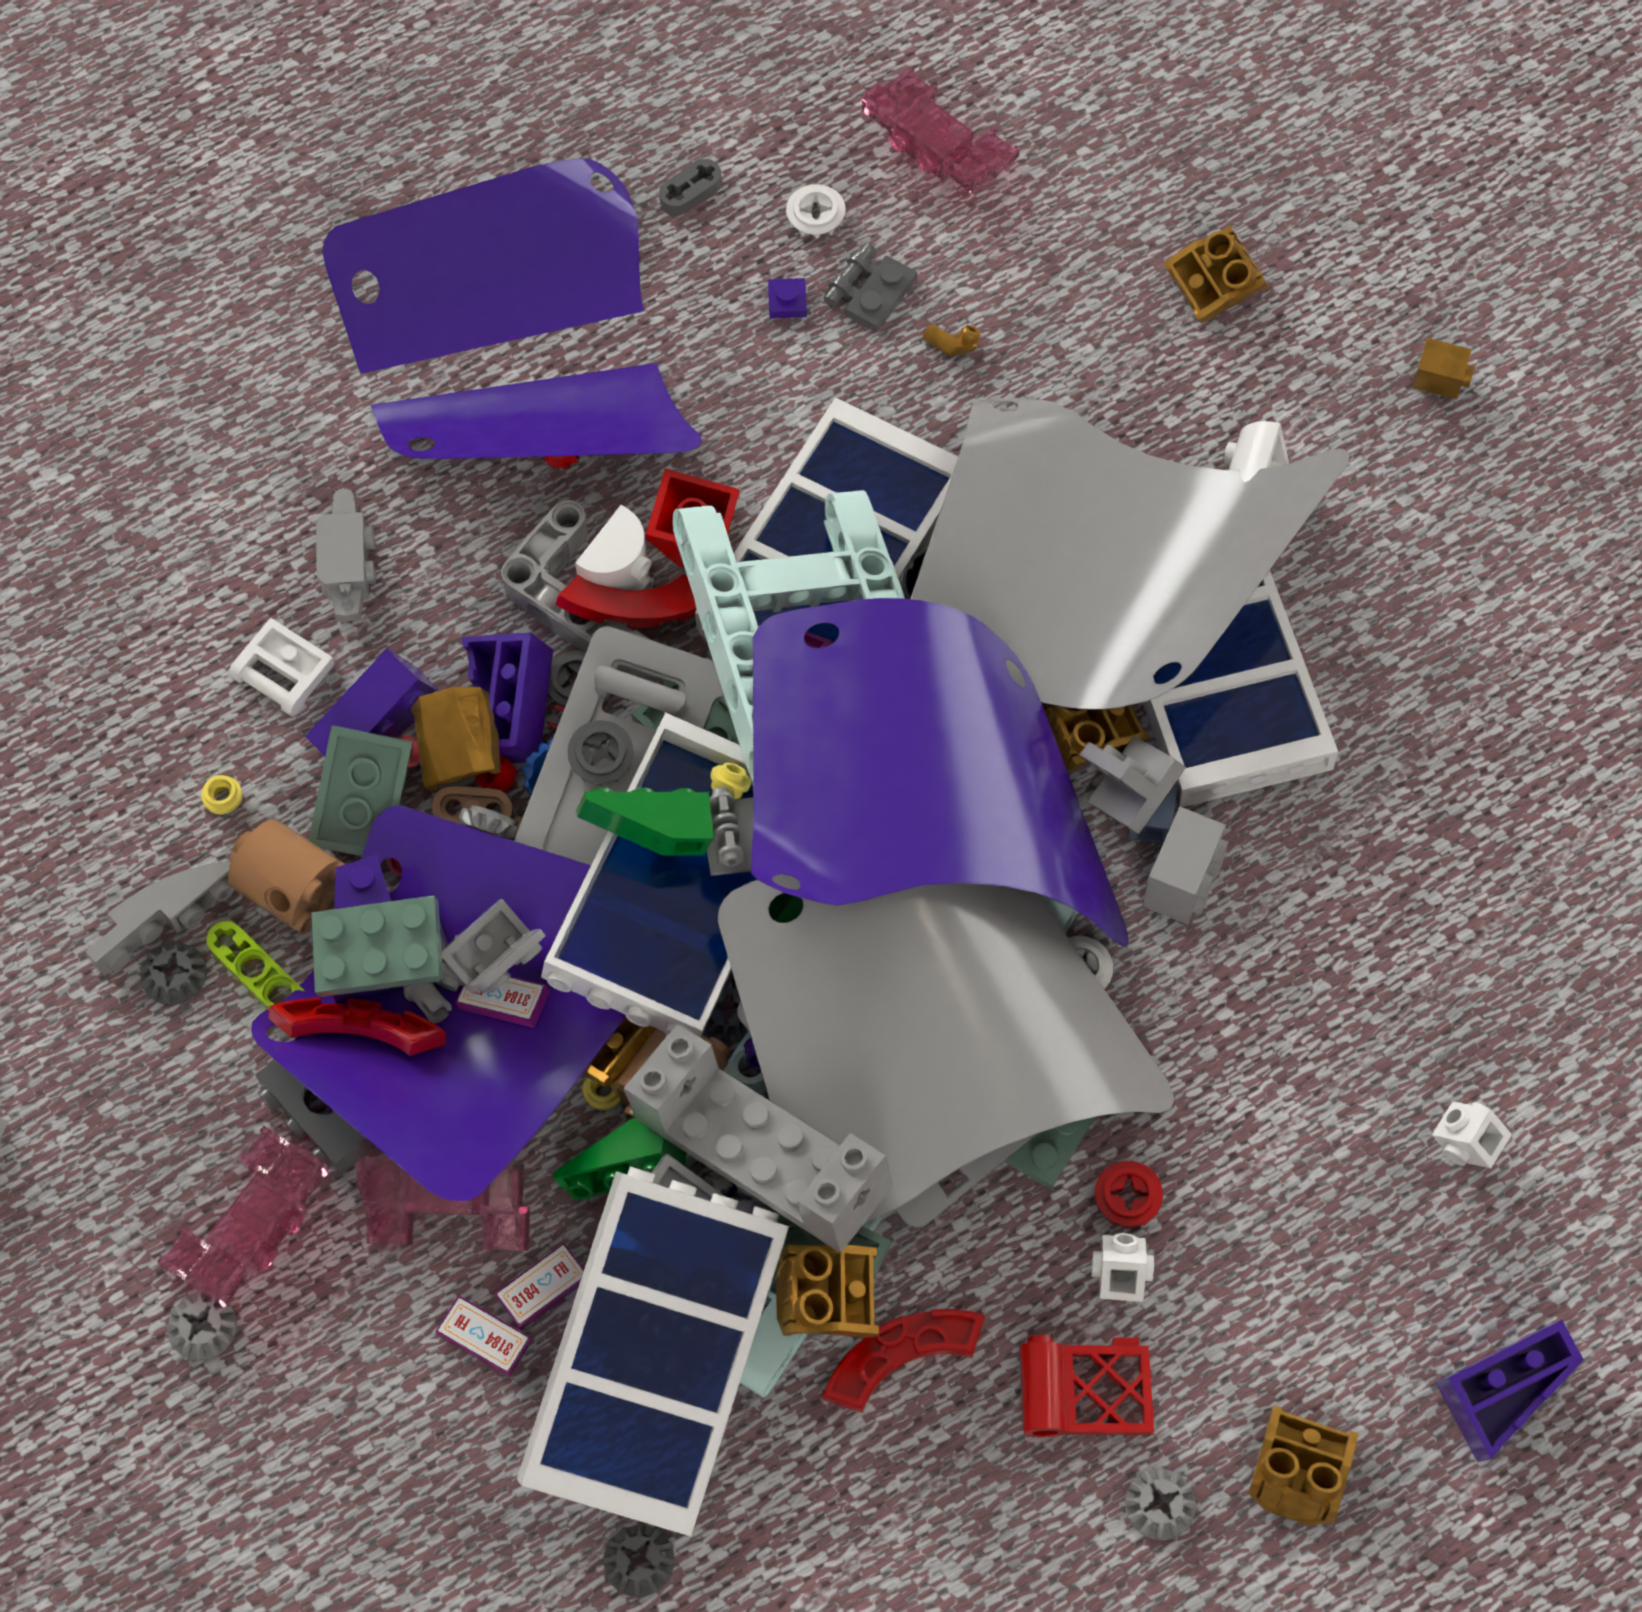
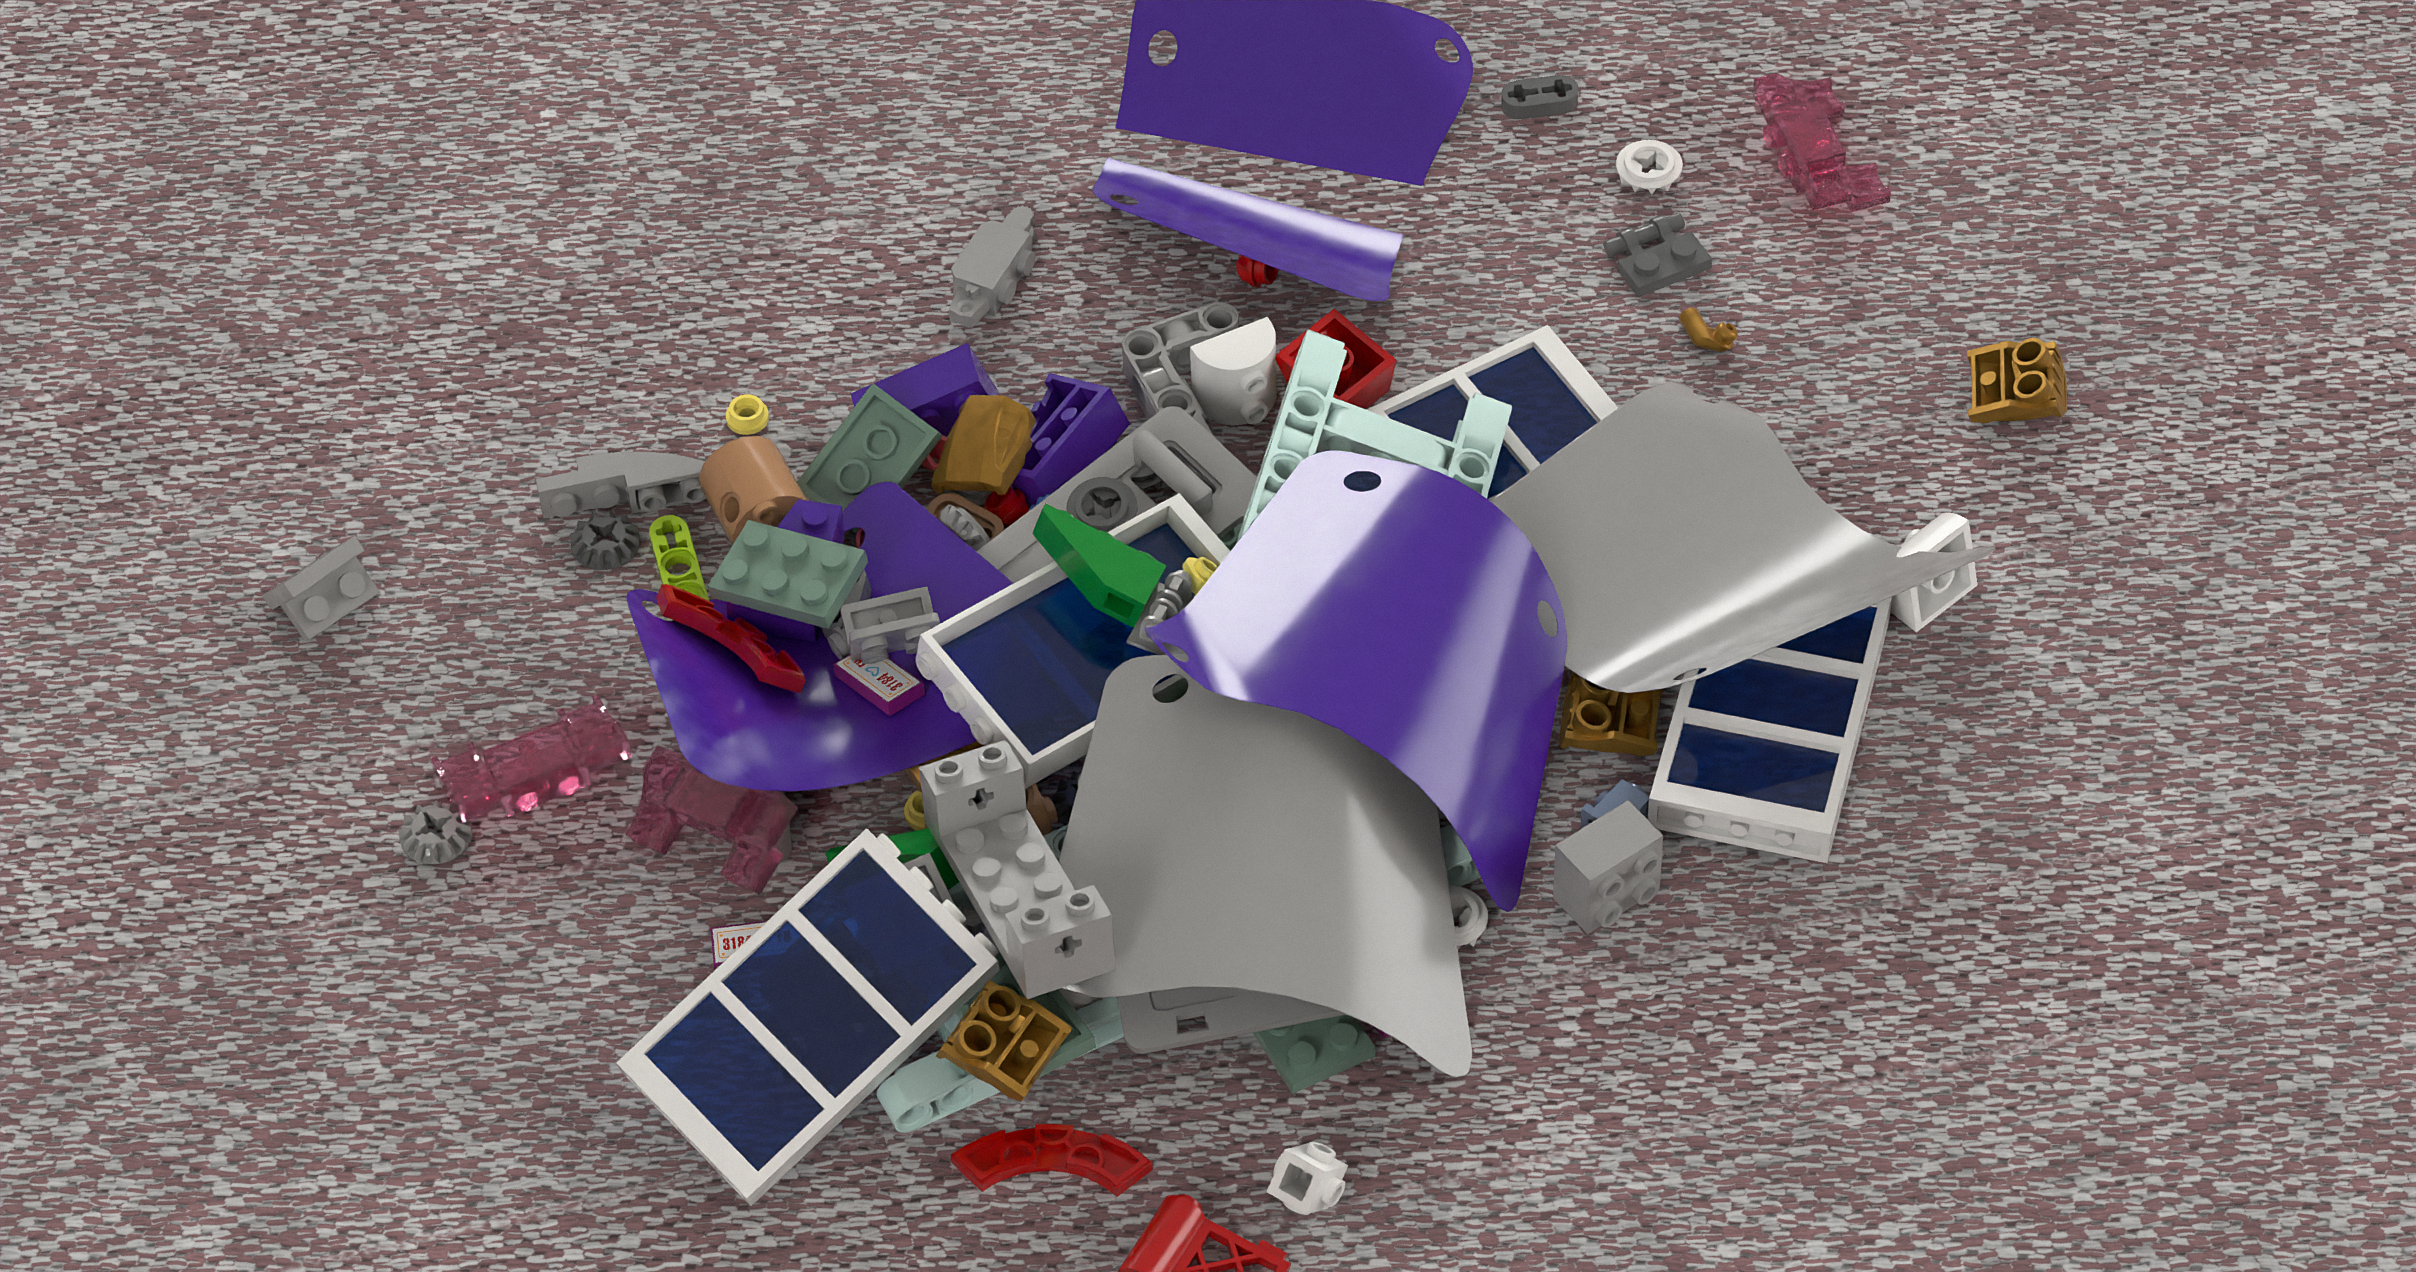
camera: 30 degrees right, 15 degrees down
white plate [228,618,335,717] -> none
dark grey arch [255,1060,376,1176] -> none
light grey pin [403,982,452,1024] -> none
white tile [435,1295,533,1378] -> none
red tile [555,574,697,628] -> none
dark grey gear [603,1523,675,1597] -> none
dark purple plate [768,278,807,319] -> none
light grey bracket [1080,736,1186,835] -> none
red gear [1094,1161,1163,1229] -> none
pearl gold brick [1412,338,1475,399] -> none
white brick [1432,1101,1512,1169] -> none

